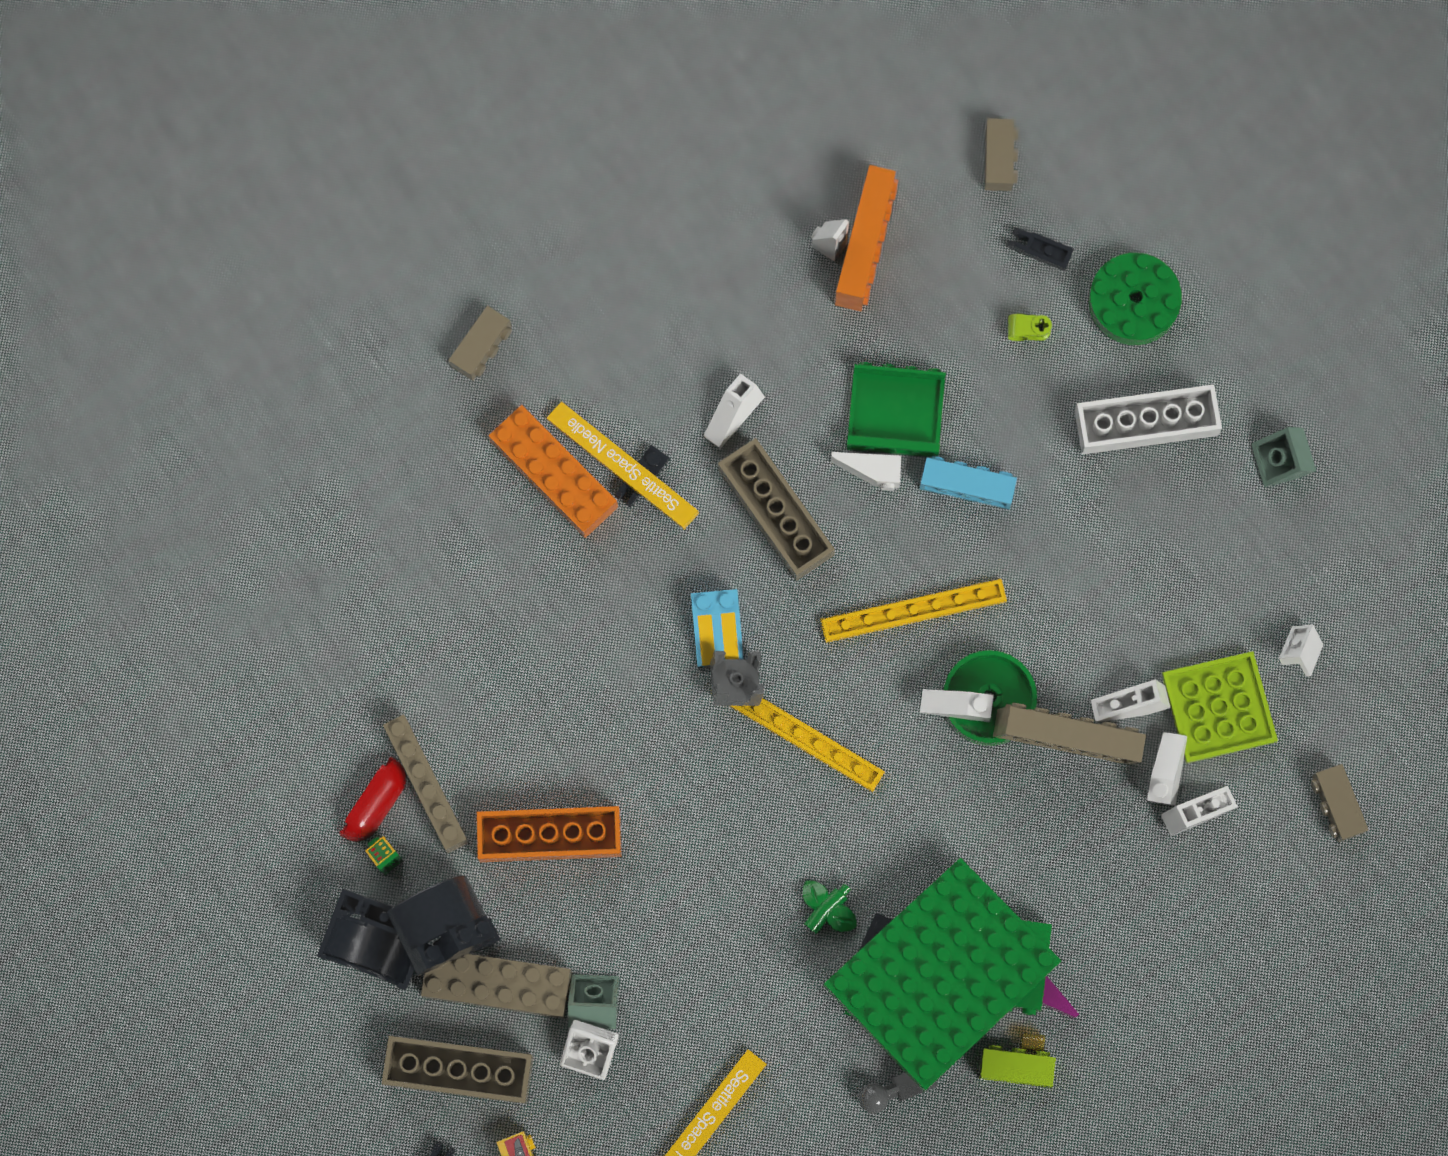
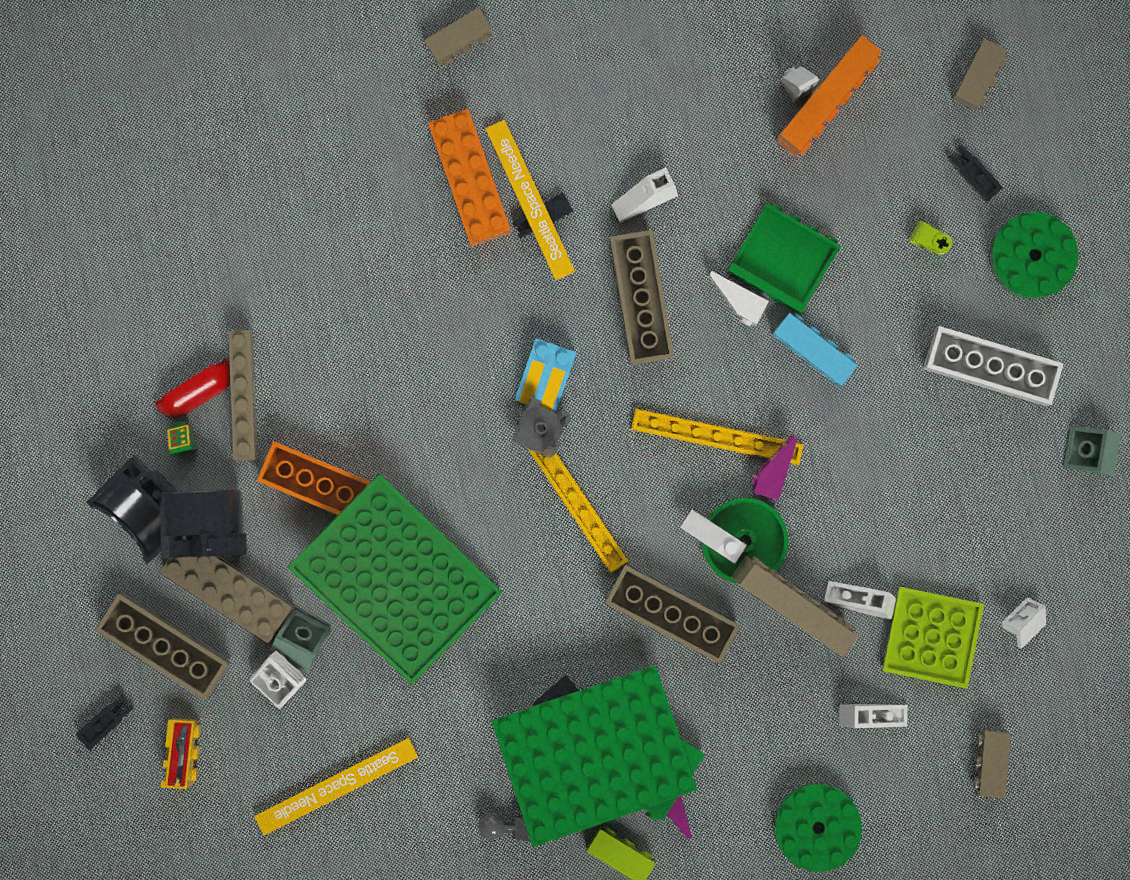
camera: 20 degrees right, 10 degrees up
green plant [802,881,857,935] -> none
clear yellow hinge [1021,1033,1045,1051] -> none
white slope [1147,732,1187,806] -> none
none -> green plate [287,473,502,685]
none -> dark tan brick [605,565,741,664]
none -> magenta slope [751,434,797,500]
none -> green piece [774,783,862,872]

